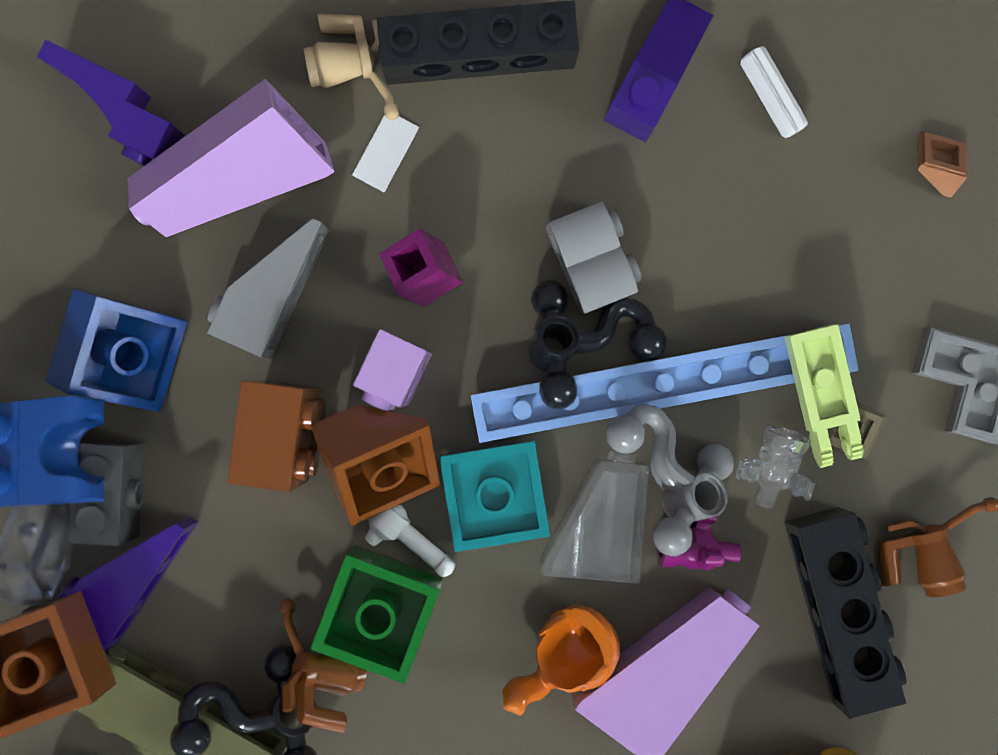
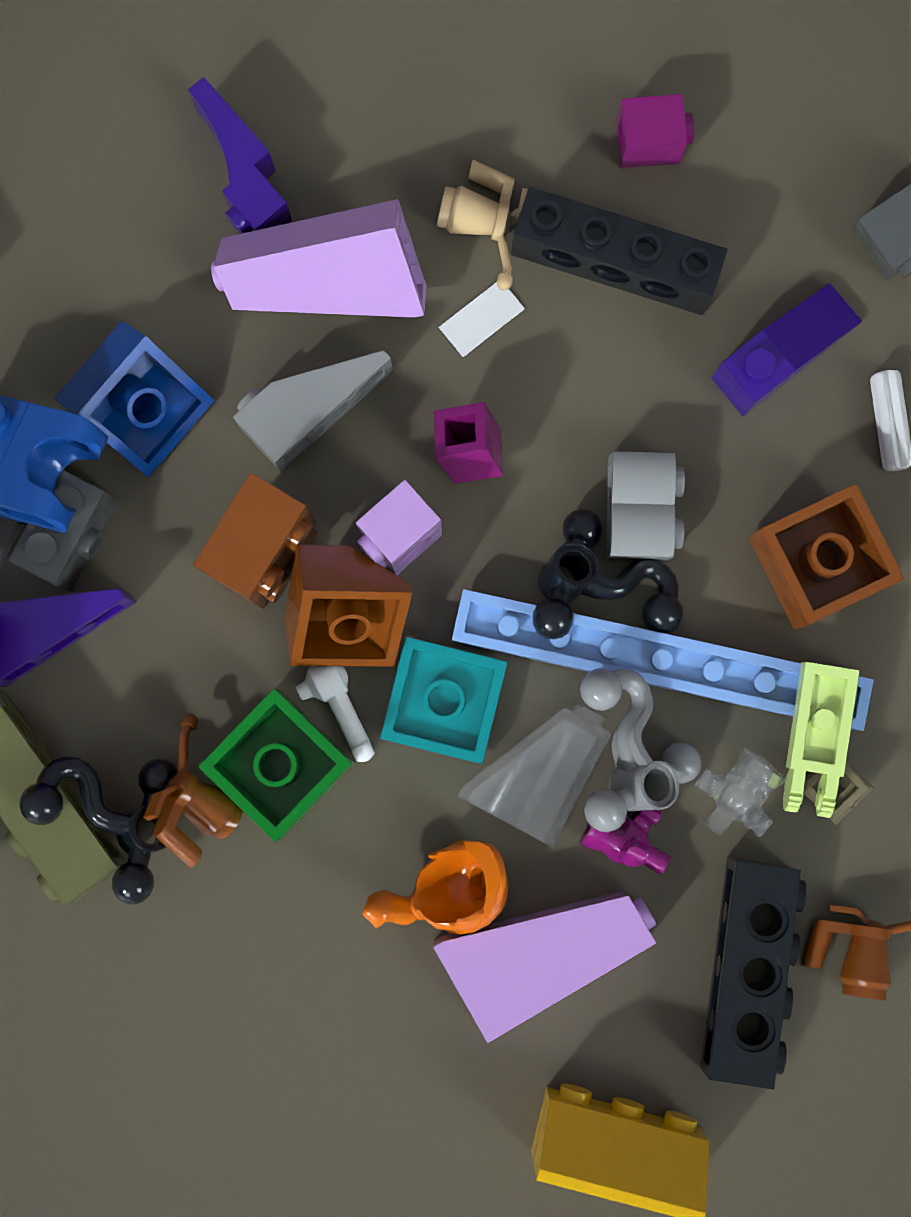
camera: 30 degrees right, 5 degrees down
none -> dark orange brick [748,484,904,630]

